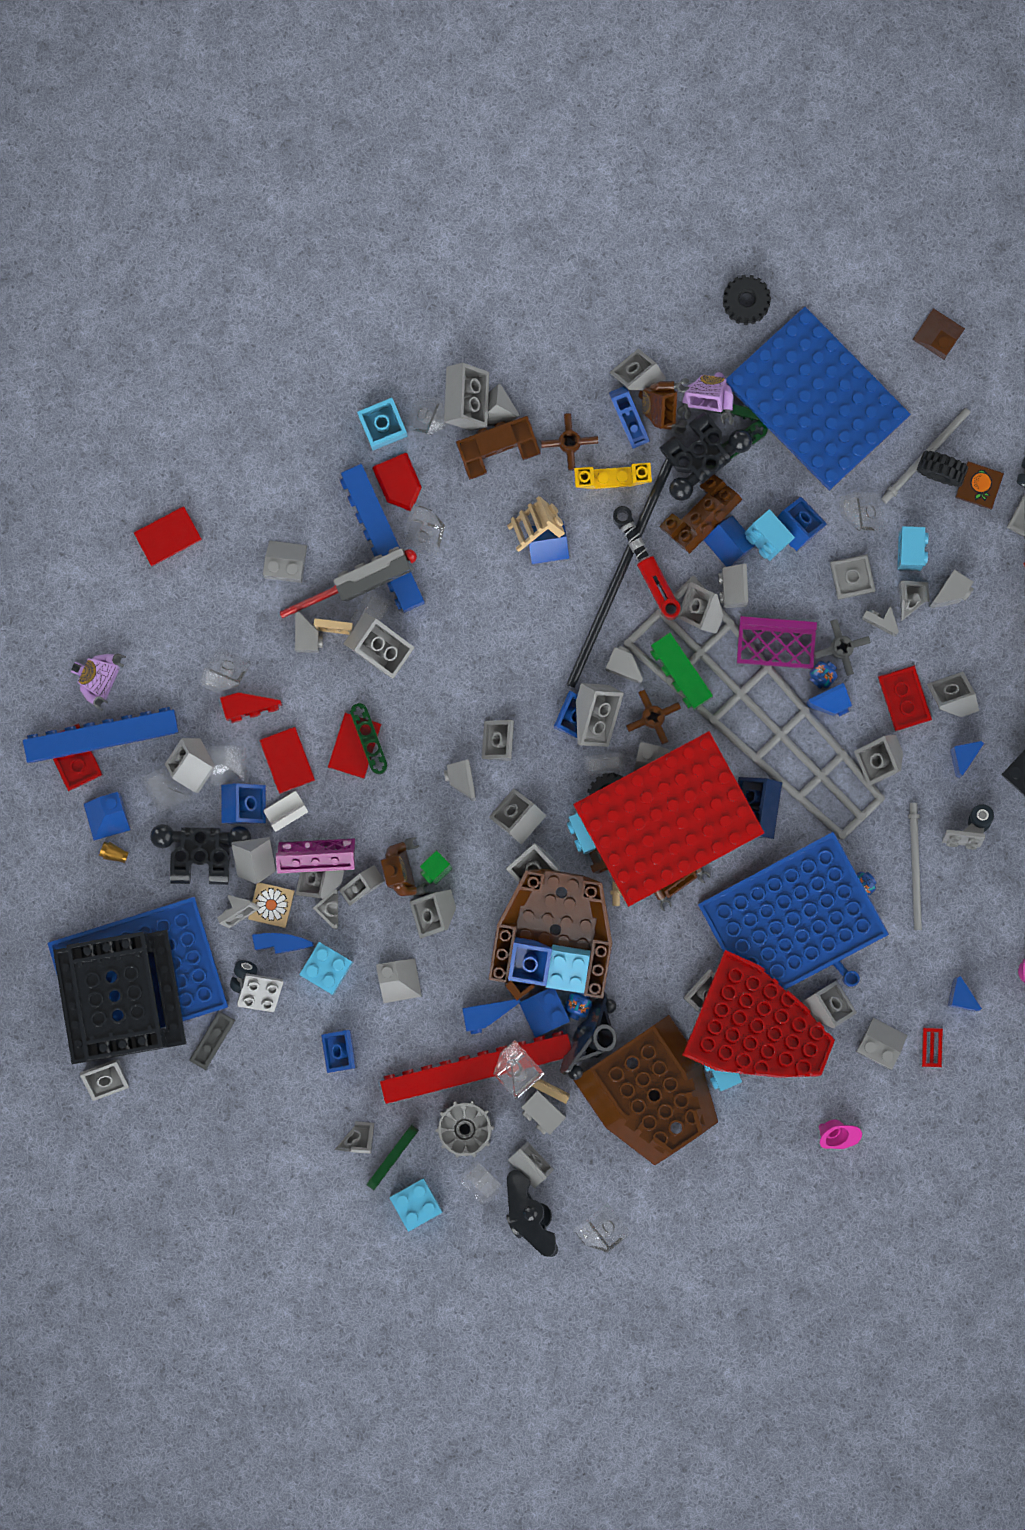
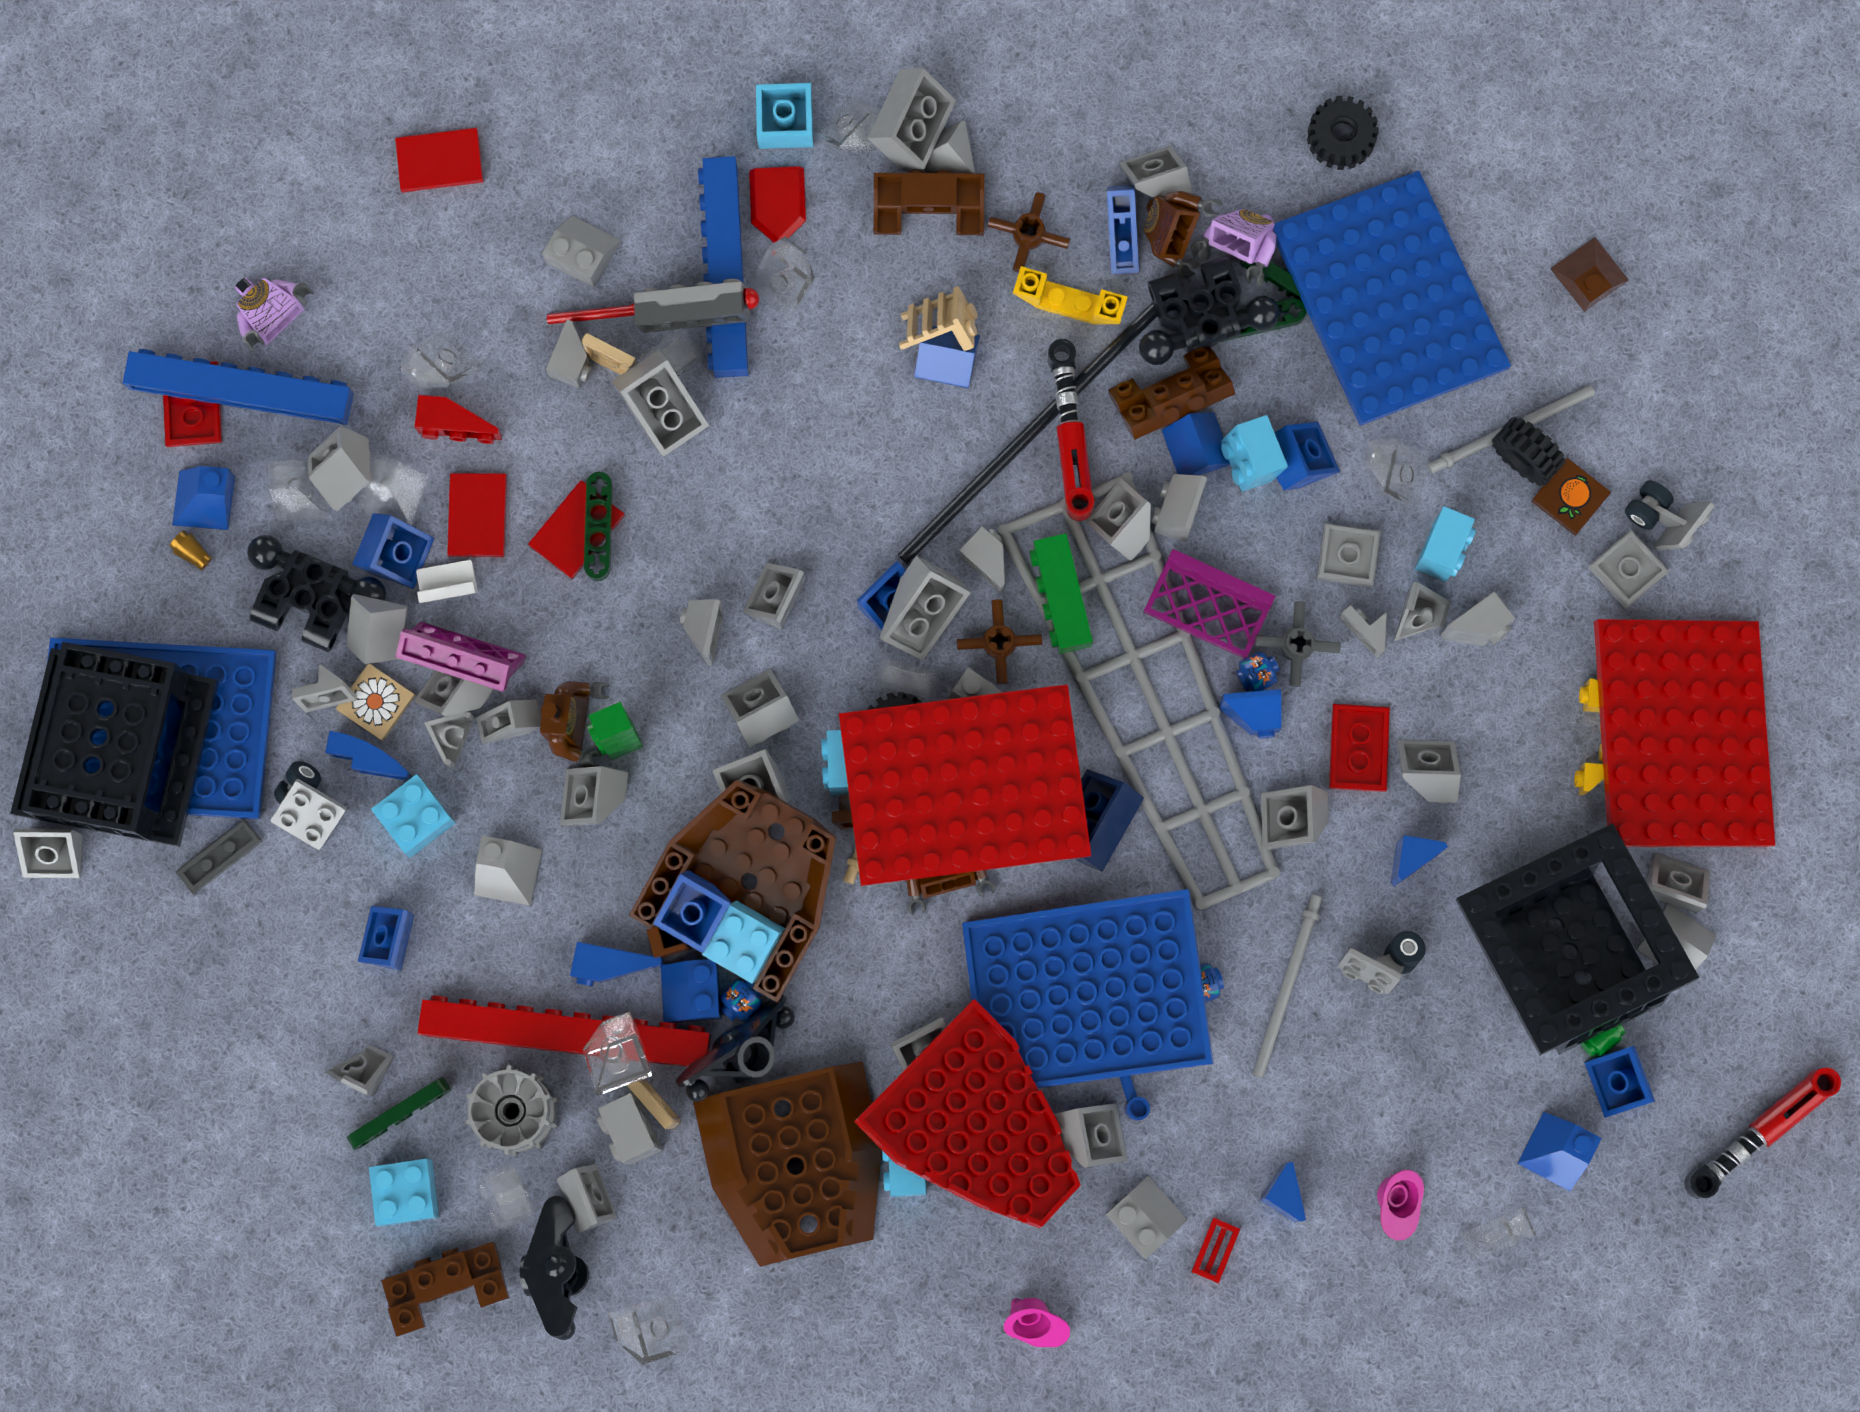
camera: 15 degrees right, 5 degrees down
none -> reddish brown bracket [381,1242,510,1337]

